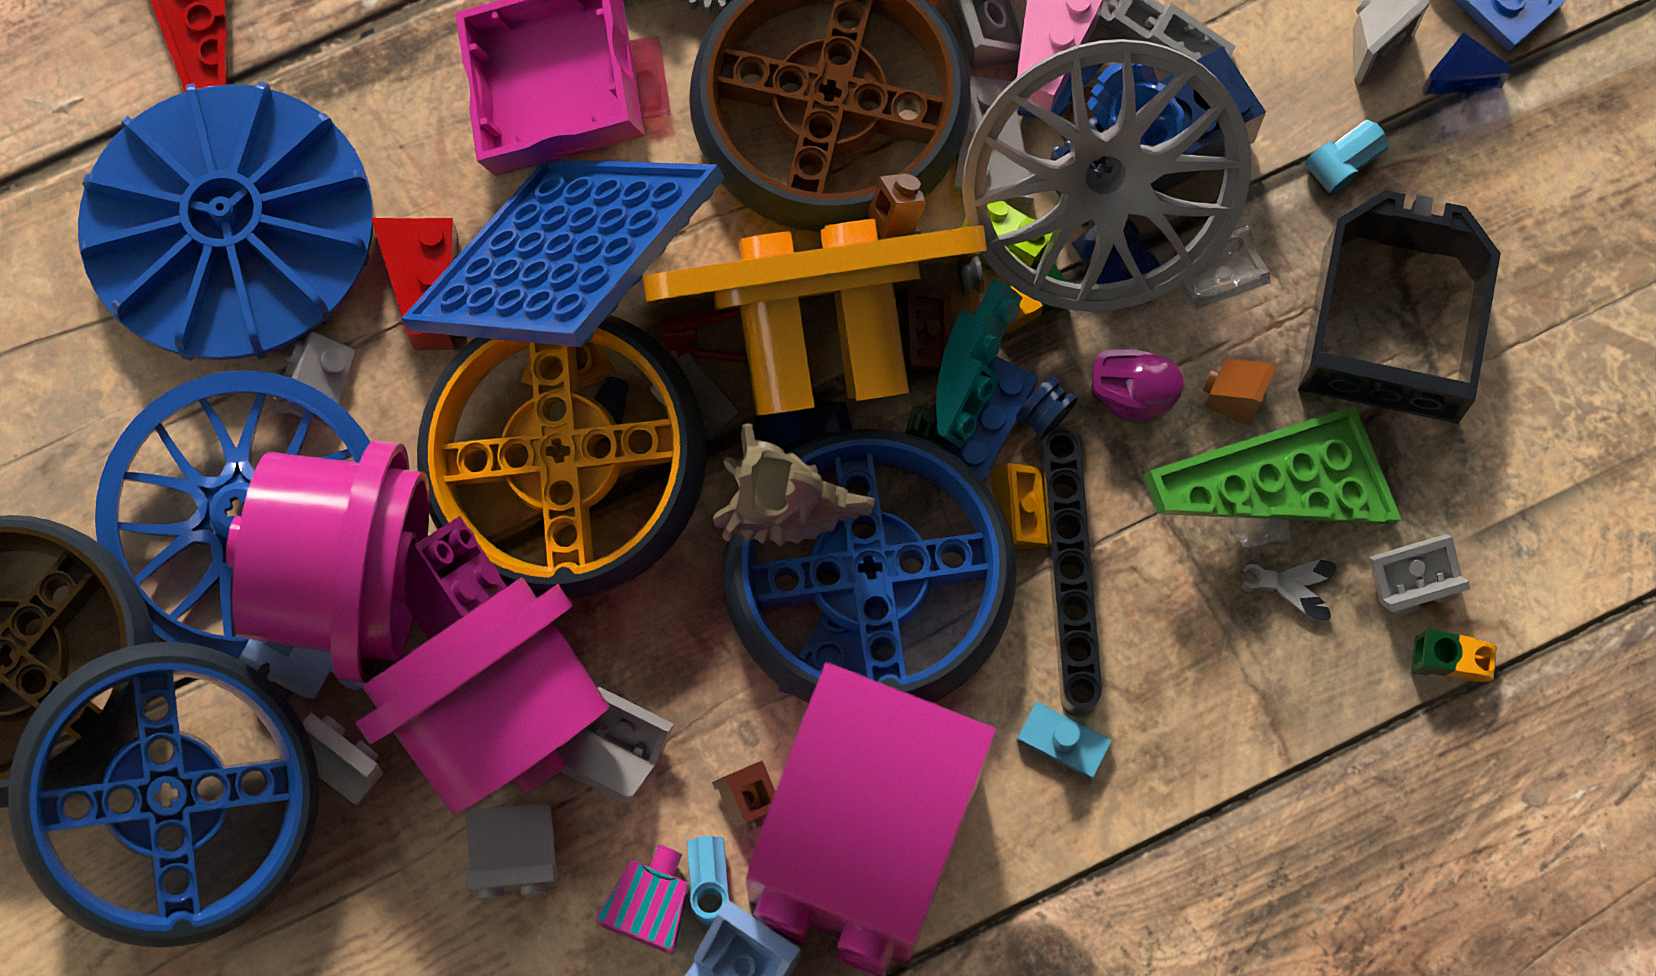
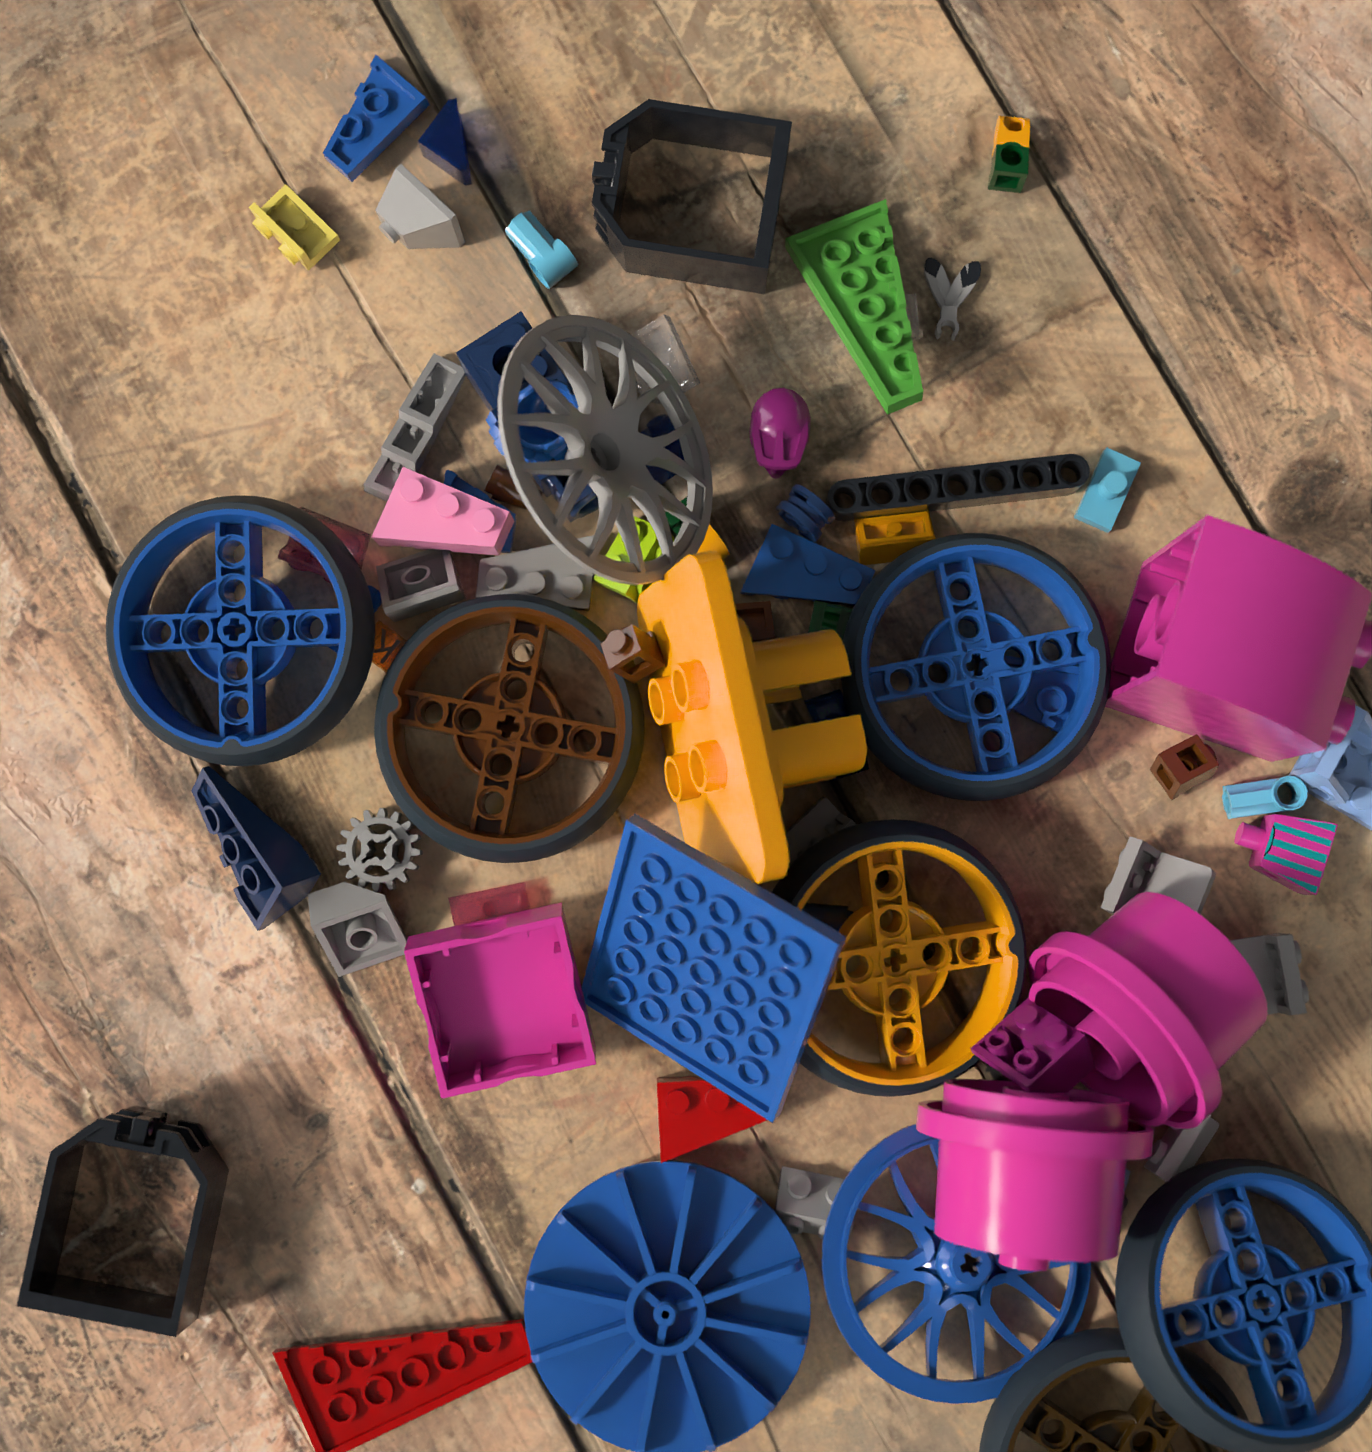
camera: 90 degrees left, 10 degrees up
dark tan piece [713,423,875,547] -> none
teal slope [936,278,1023,449] -> none
dark orange slope [1203,359,1277,426] -> none
light grey bracket [1369,534,1471,615] -> none

